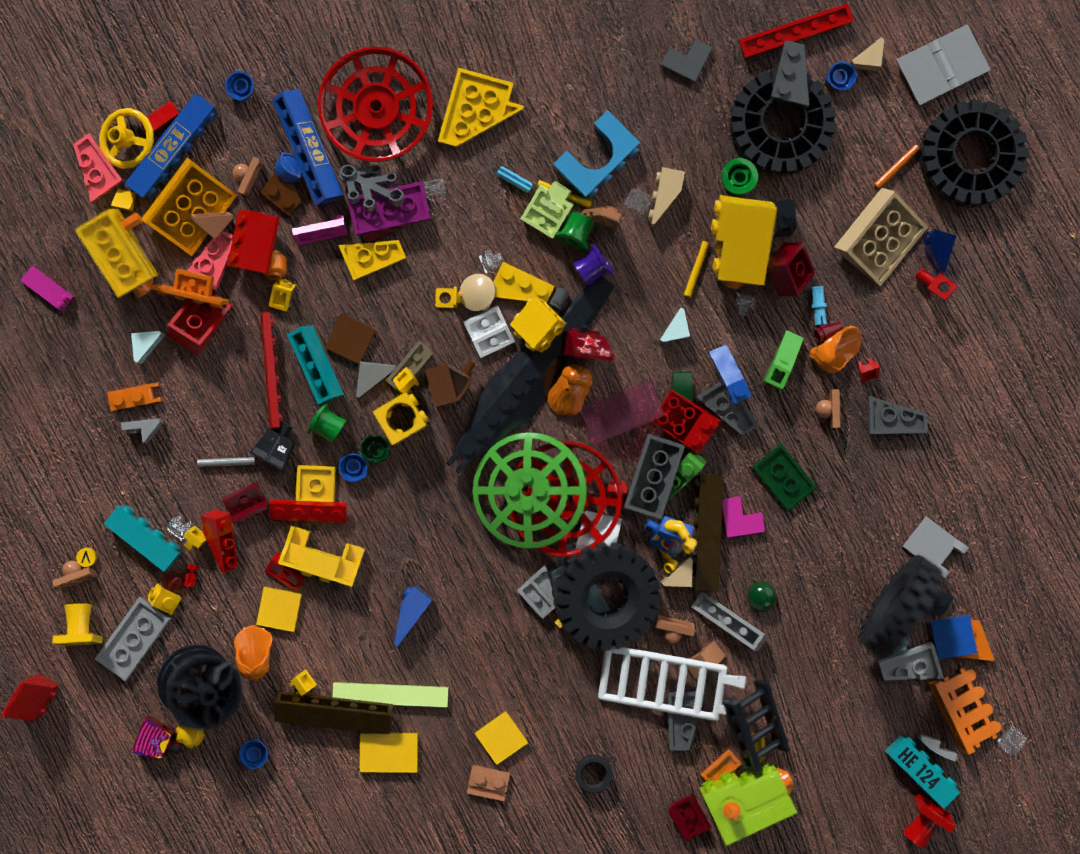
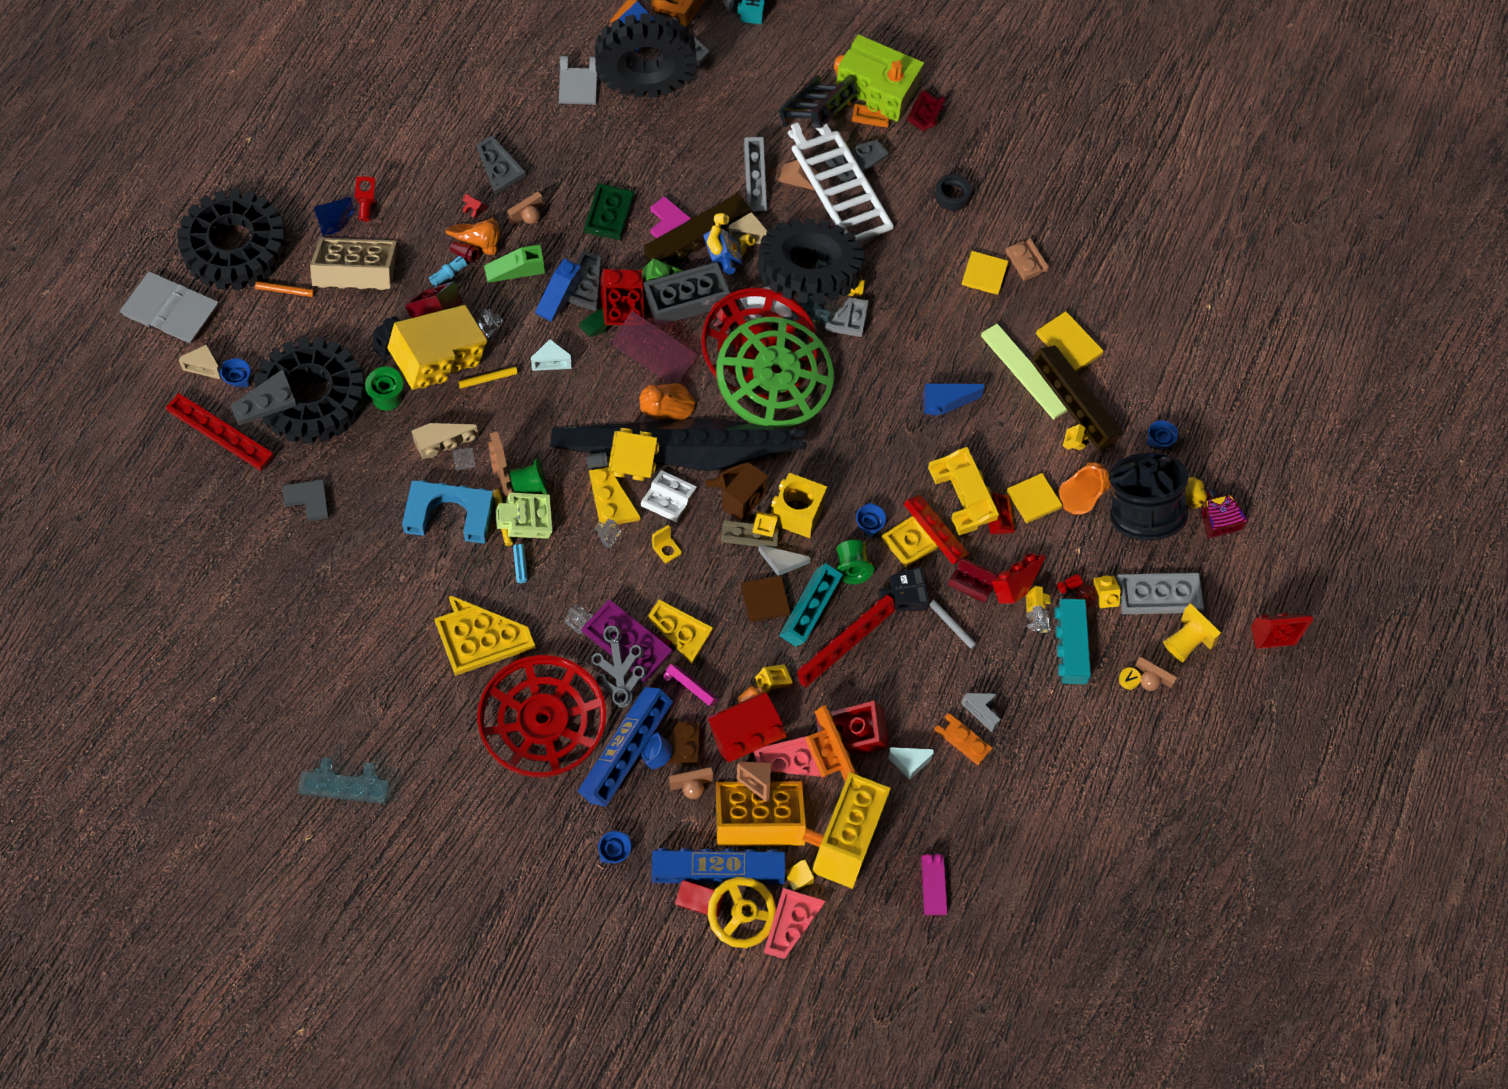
camera: 130 degrees left, 25 degrees down
dark green hair [360,435,390,464] -> none
tan dish [459,274,496,311] -> none
dark red slope [560,328,615,361] -> none
dark purple piece [573,244,614,286] -> none
nougat tile [655,615,695,644] -> none
dark green hair [748,581,777,612] -> none

